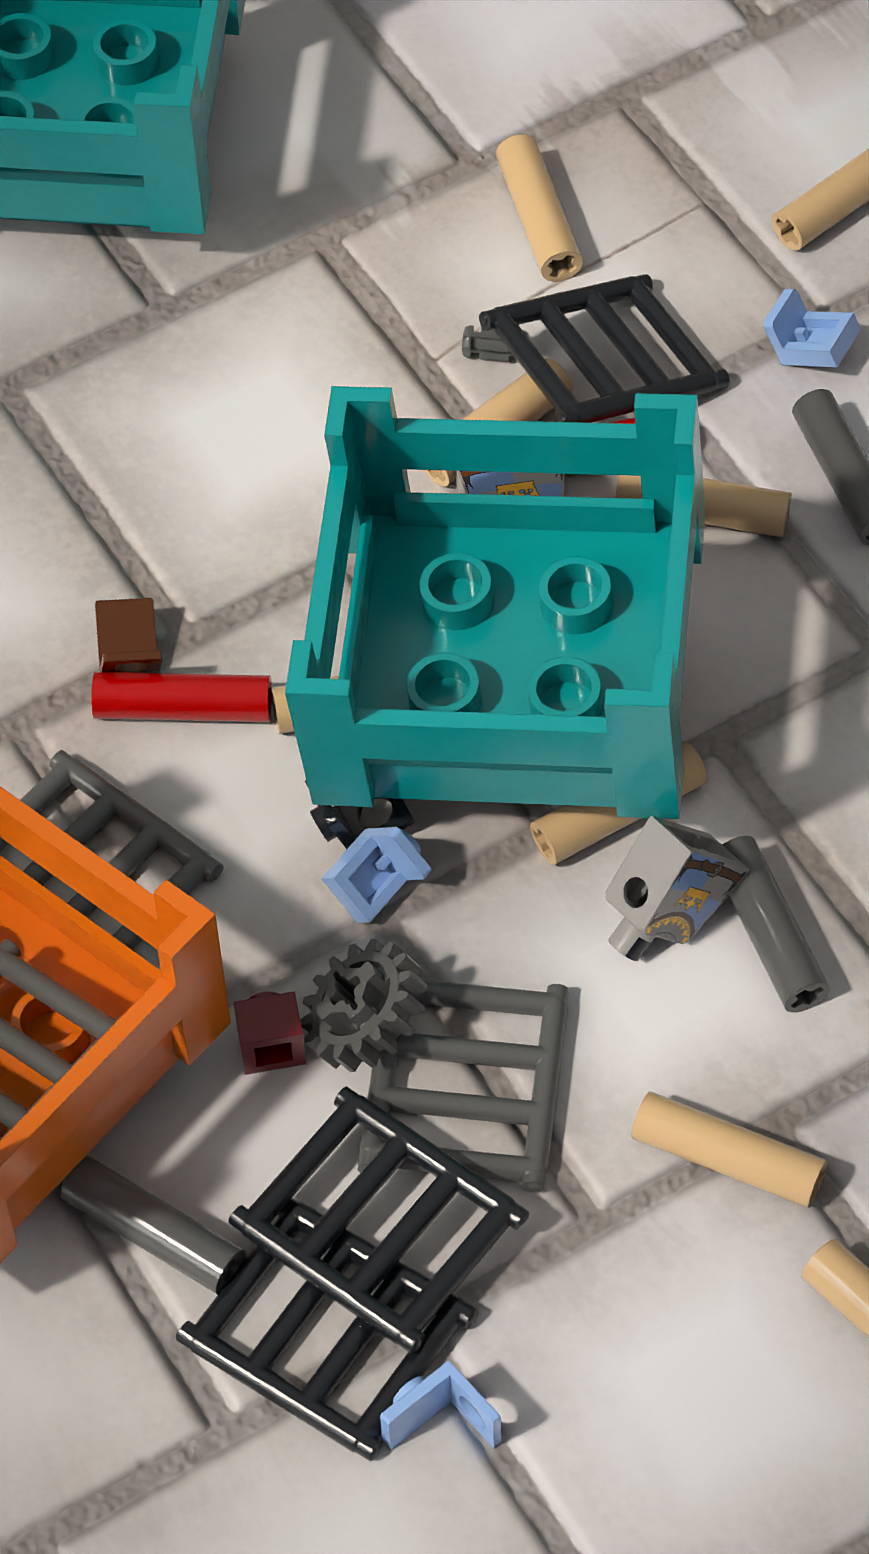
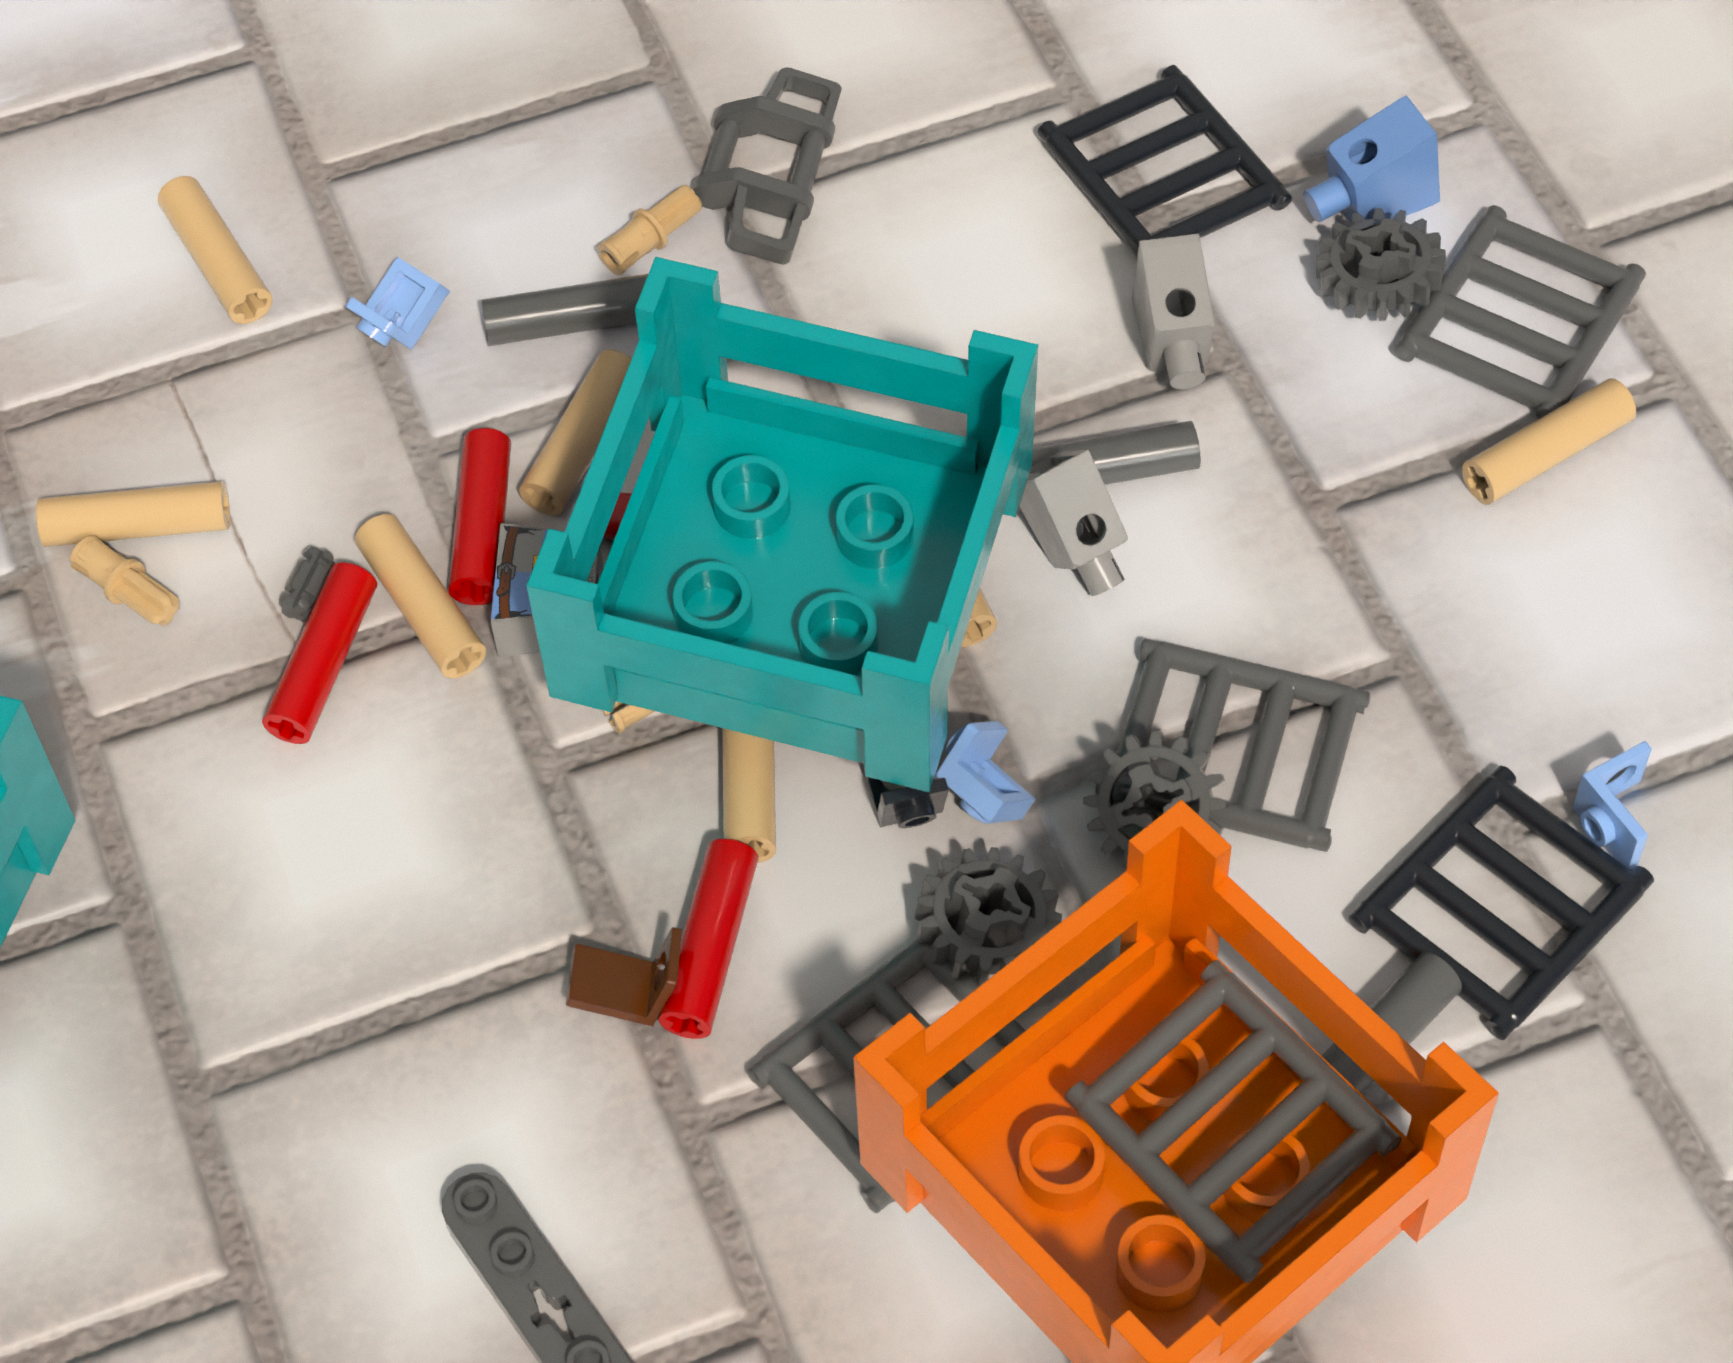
camera: 80 degrees left, 0 degrees up
black bar [228,1086,529,1354] -> none
black bar [479,274,730,423] -> none
tan piece [631,1091,828,1208] -> none
none -> tan axle [70,535,180,626]
none -> red piece [262,562,378,744]
none -> dark grey gear [914,847,1062,987]

